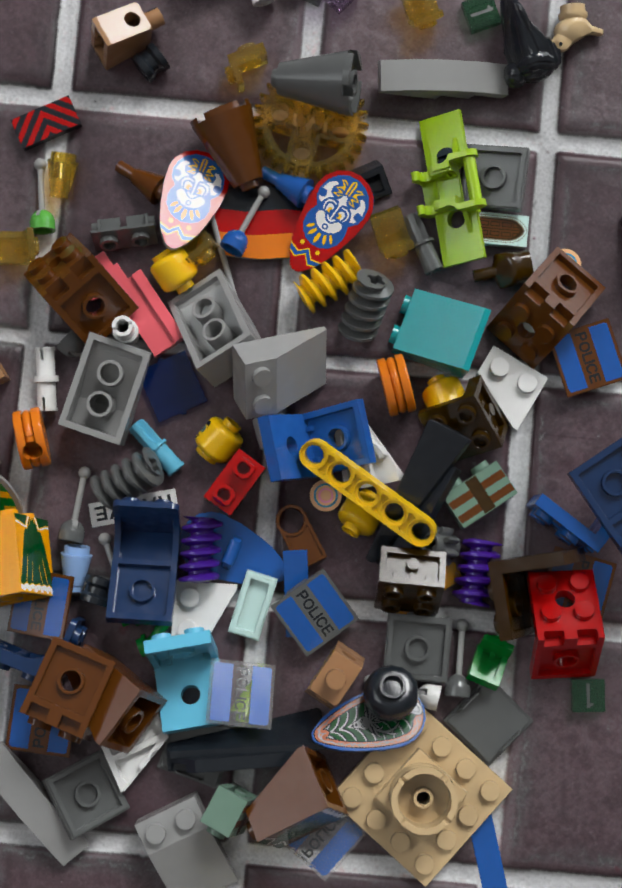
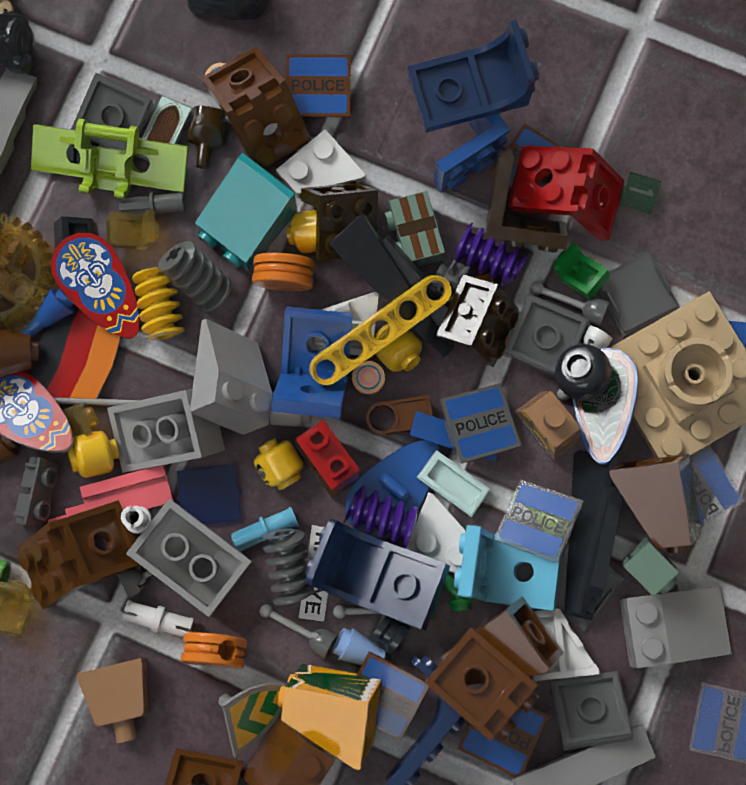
camera: 70 degrees left, 5 degrees down
hinge [220,186,270,257] -> none

